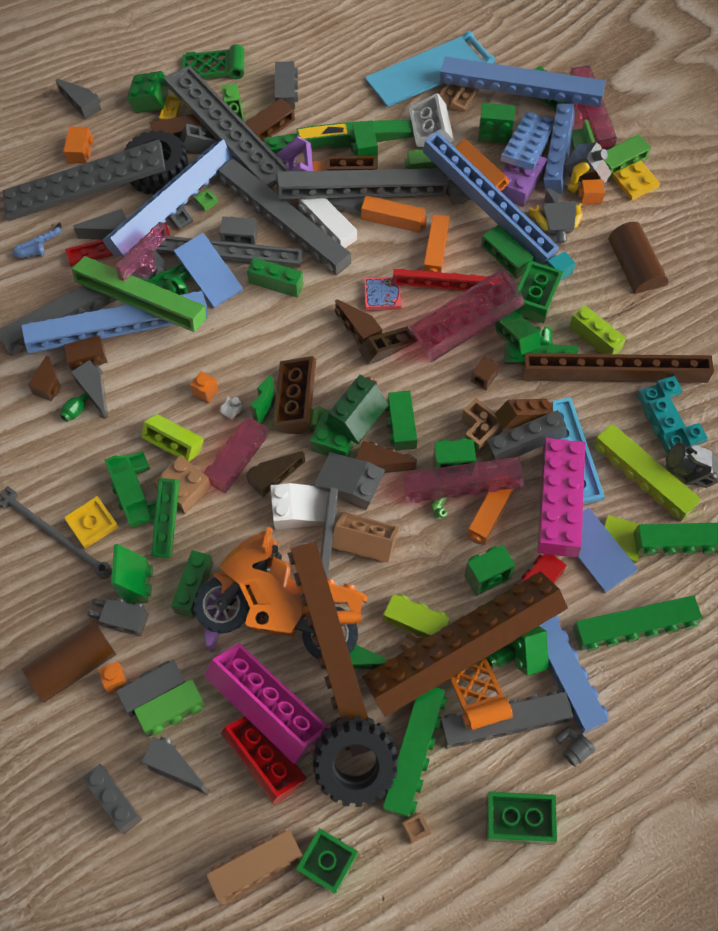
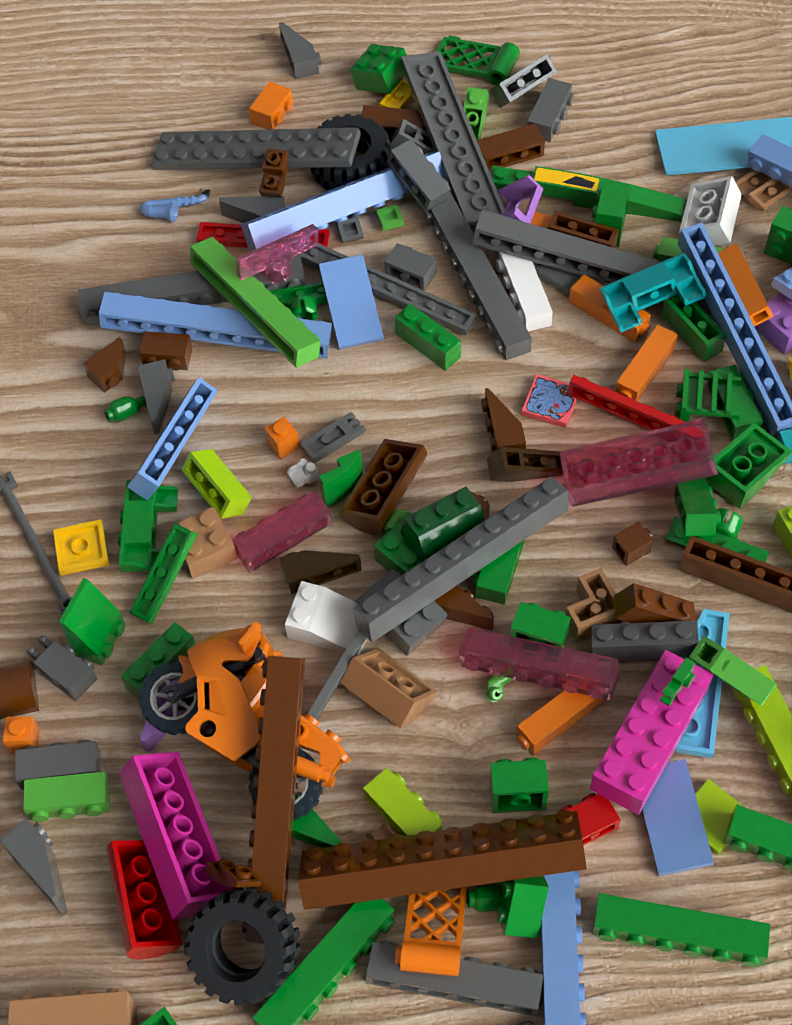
camera: 25 degrees right, 5 degrees down
none -> medium blue brick [127,377,218,501]
none -> reddish brown slope [204,859,261,888]
none -> reddish brown slope [259,149,288,198]
none -> dark grey hinge [300,412,366,464]
none -> dark grey brick [353,477,568,642]
none -> dark grey brick [386,139,451,212]
none -> brick [490,54,557,108]
none -> teal bracket [600,253,707,333]
none -> green plate [660,657,696,706]
none -> green brick [662,295,726,362]
none -> green plate [675,369,742,423]
none -> bright green slope [689,636,777,706]

